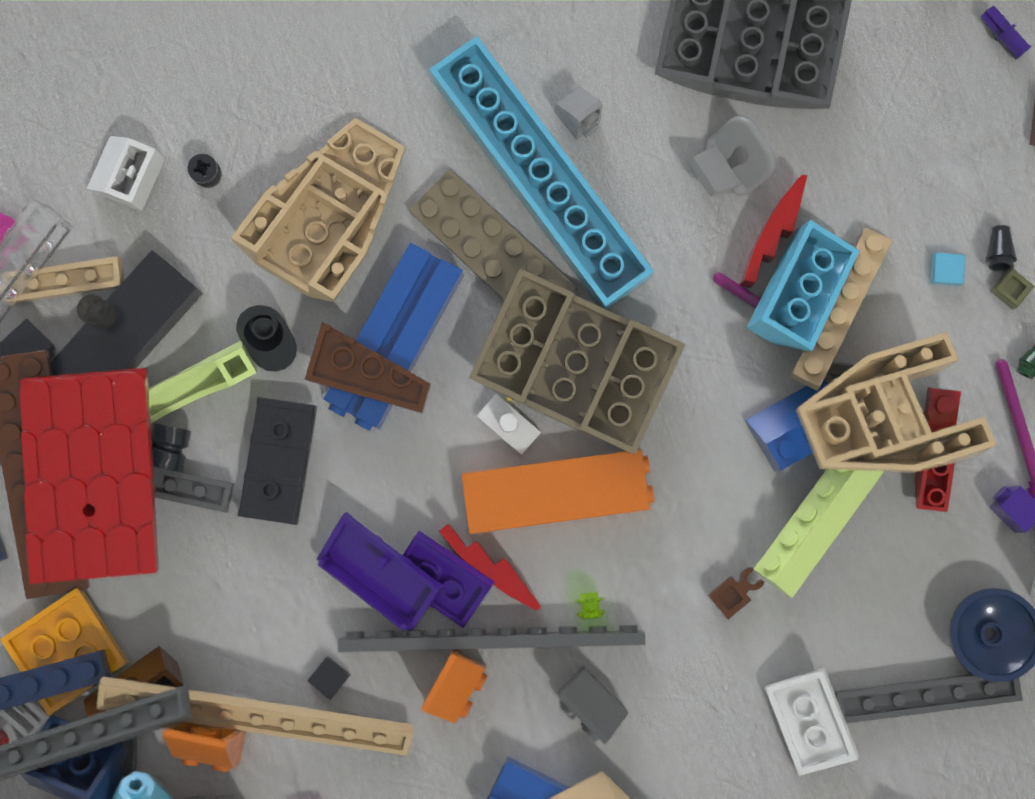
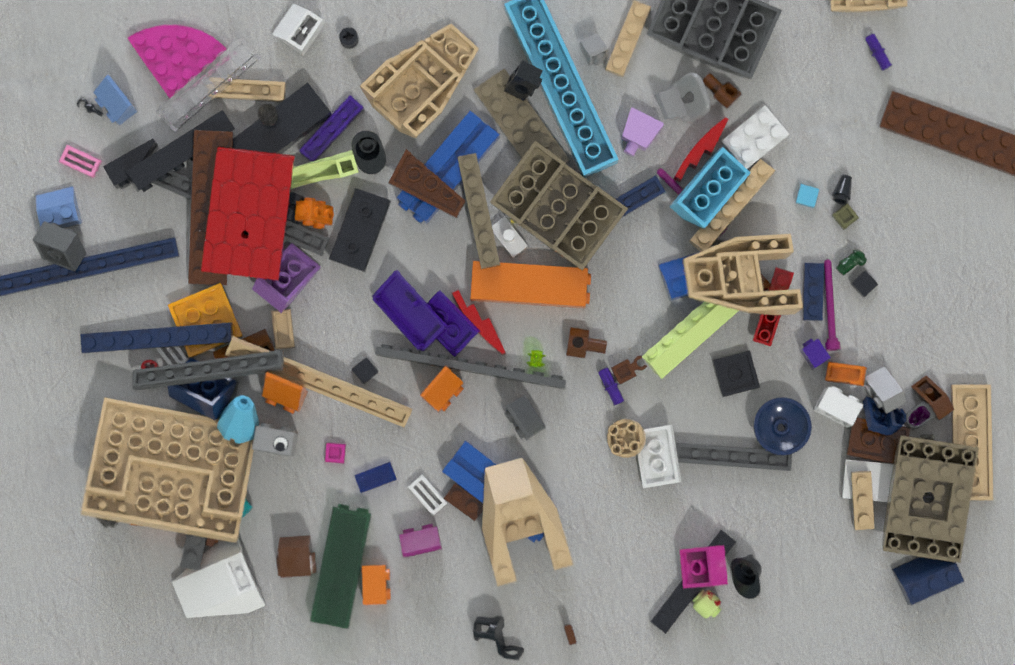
camera: 10 degrees right, 0 degrees up
none -> medium lavender slope [252,243,321,313]
none -> tan tile [271,309,295,350]
none -> orange brick [295,198,334,229]
none -> dark purple tile [299,95,364,162]
none -> dark tan plate [457,153,500,270]
none -> black brick [504,60,543,101]
none -> reddish brown piece [566,327,607,358]
none -> dark purple axle [598,368,625,406]
none -> tan plate [606,0,651,77]
none -> tan tile [607,419,646,458]
none -> dark blue plate [616,175,666,218]
none -> lavender torso [622,107,664,157]
none -> reddish brown piece [703,73,742,110]
none -> black tile [712,350,760,398]
none -> white plate [721,105,789,169]
none -> dark blue plate [803,263,824,321]

